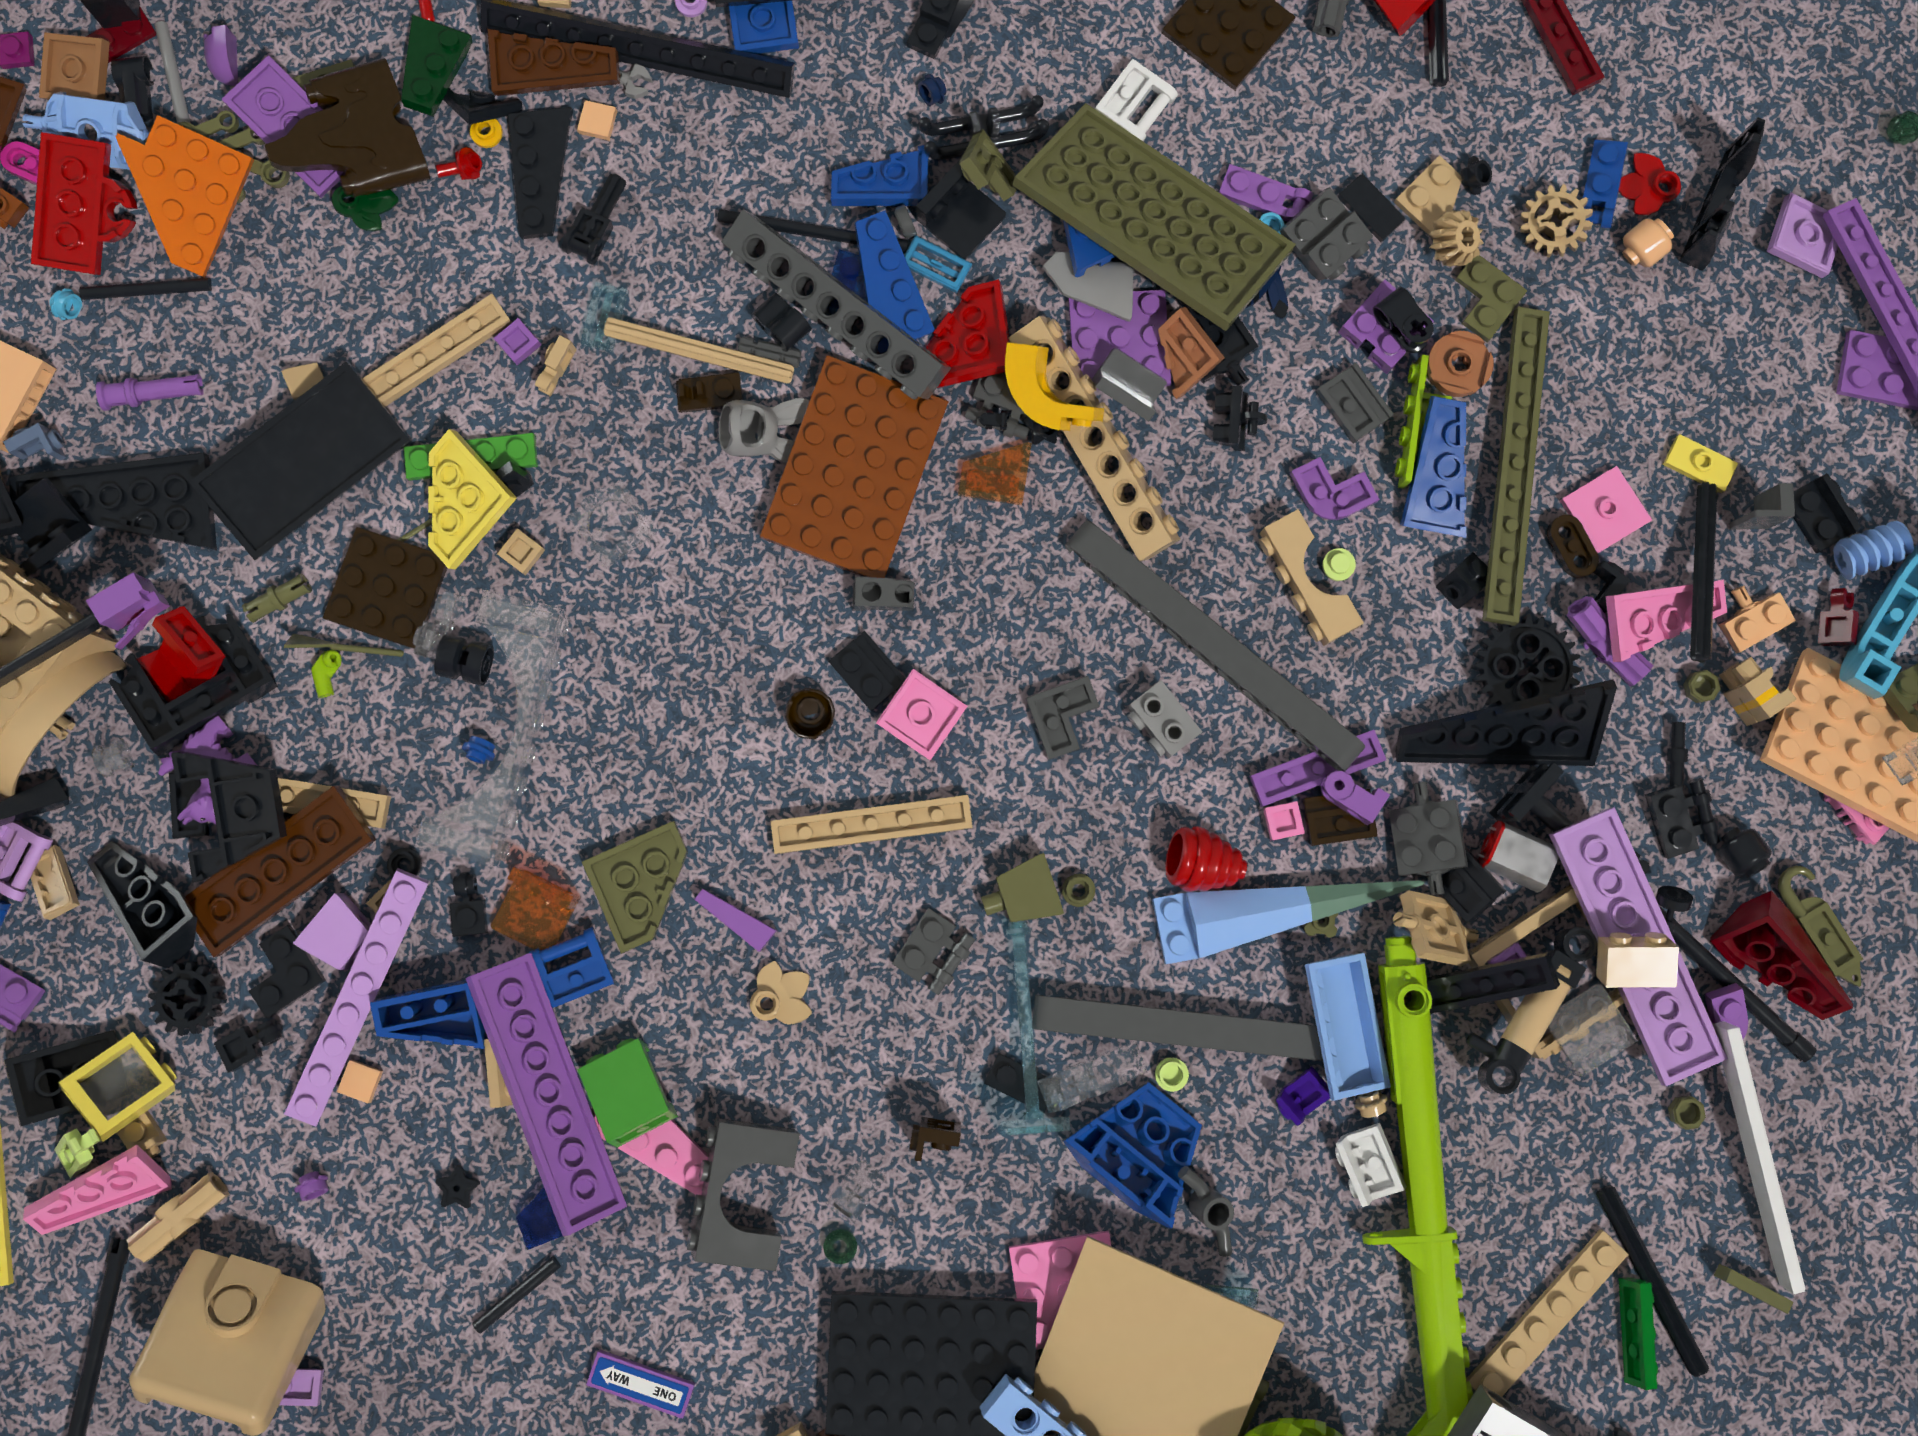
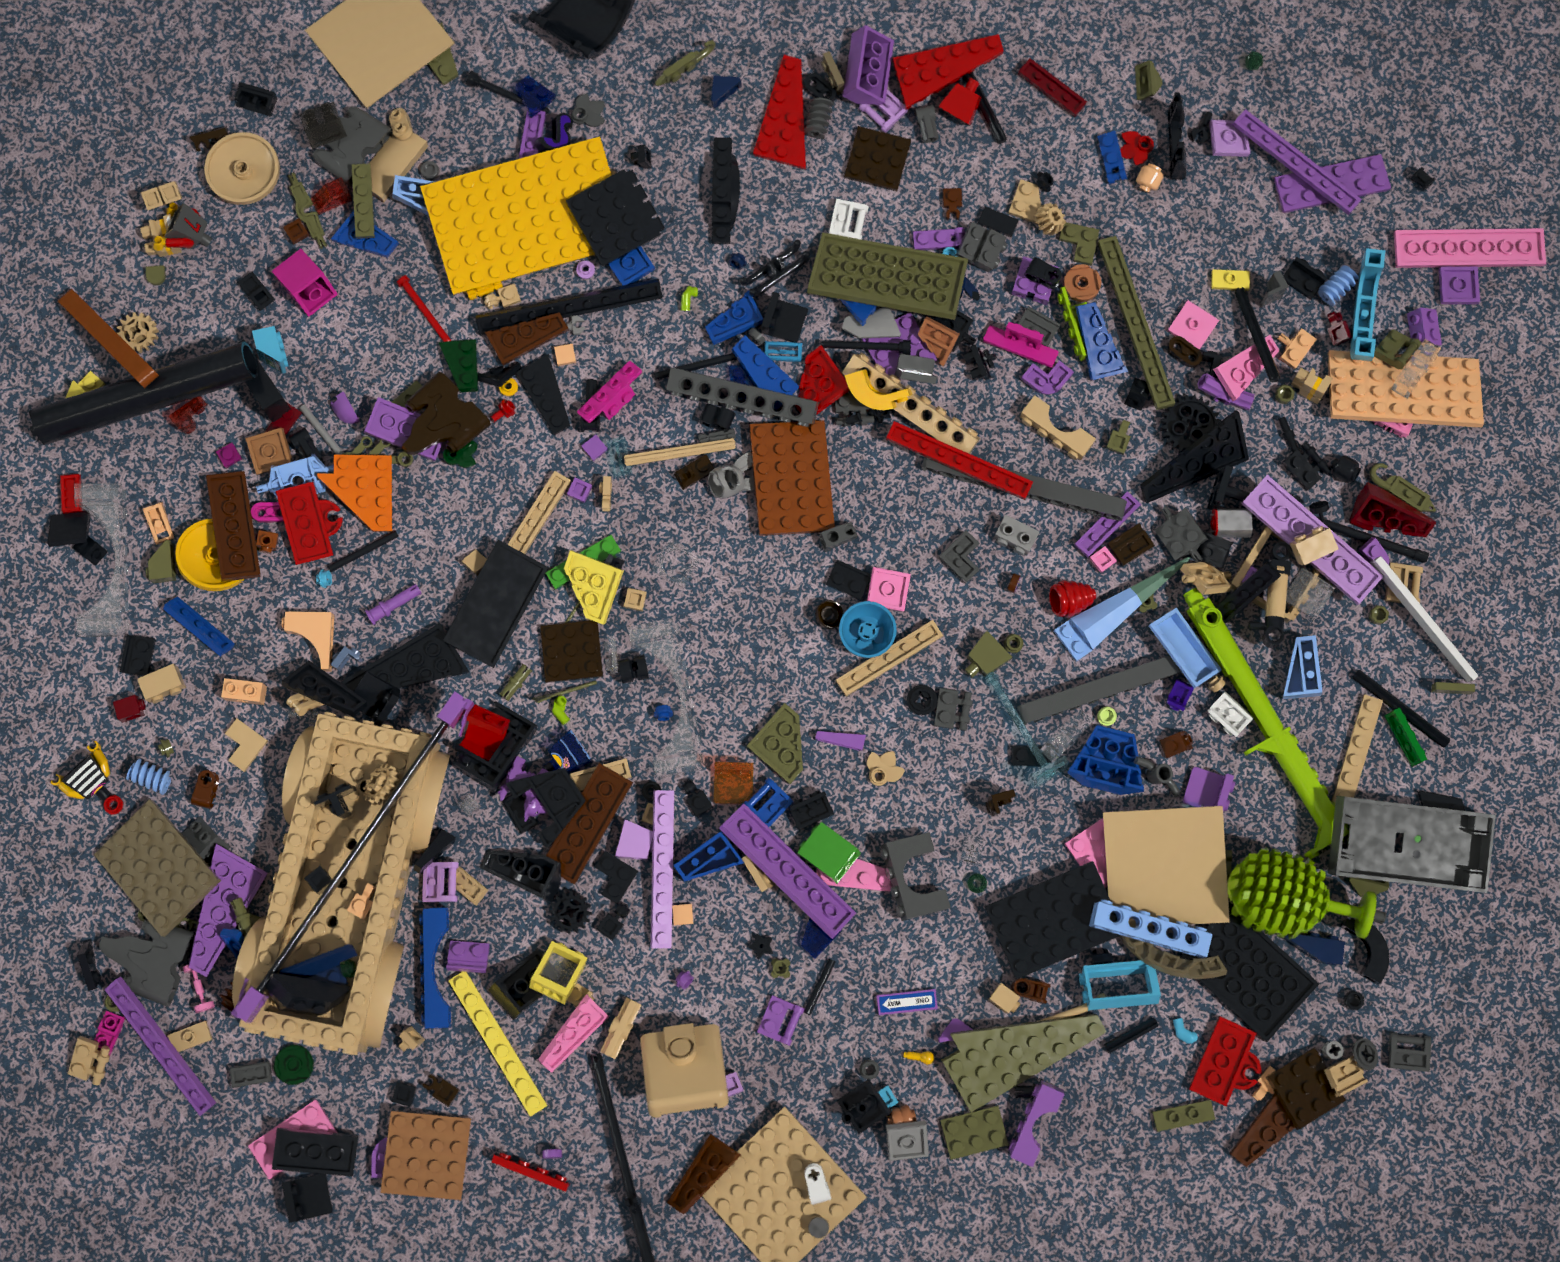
camera: 25 degrees left, 5 degrees down
yellowish green plate [54,1128,101,1179] -> none
clear orange wing [958,442,1032,505] -> none
olive plate [959,129,1017,201] -> none
medium lavender leg [1321,771,1390,825] -> none
yellowish green plate [1322,548,1356,581] -> none
tan gear [1520,184,1593,257] -> none
none -> clear blue torso [543,729,593,773]
none -> dark pink bracket [577,361,642,423]
none -> medium lavender tile [581,435,608,461]
none -> lime arm [681,286,698,311]
none -> medium lavender plate [757,995,805,1046]
none -> olive plate [771,958,790,978]
none -> black bracket [789,790,834,830]
none -> black piece [821,340,911,355]
none -> dark azure piece [839,601,897,658]
none -> red plate [886,421,1033,500]
none -> black gear [907,685,938,716]
none -> reddish brown plate [943,188,962,220]
none -> dark pink bracket [983,322,1059,367]
none -> reddish brown tile [1007,573,1021,593]
none -> olive plate [1106,420,1131,455]
none -> olive slope [1135,60,1162,100]
none -> reddish brown bracket [1159,731,1193,758]
none -> medium lavender bracket [1183,767,1235,812]
none -> black bar [1191,111,1212,145]
none -> light blue wedge [1282,635,1323,699]
none -> tan plate [1385,563,1423,603]

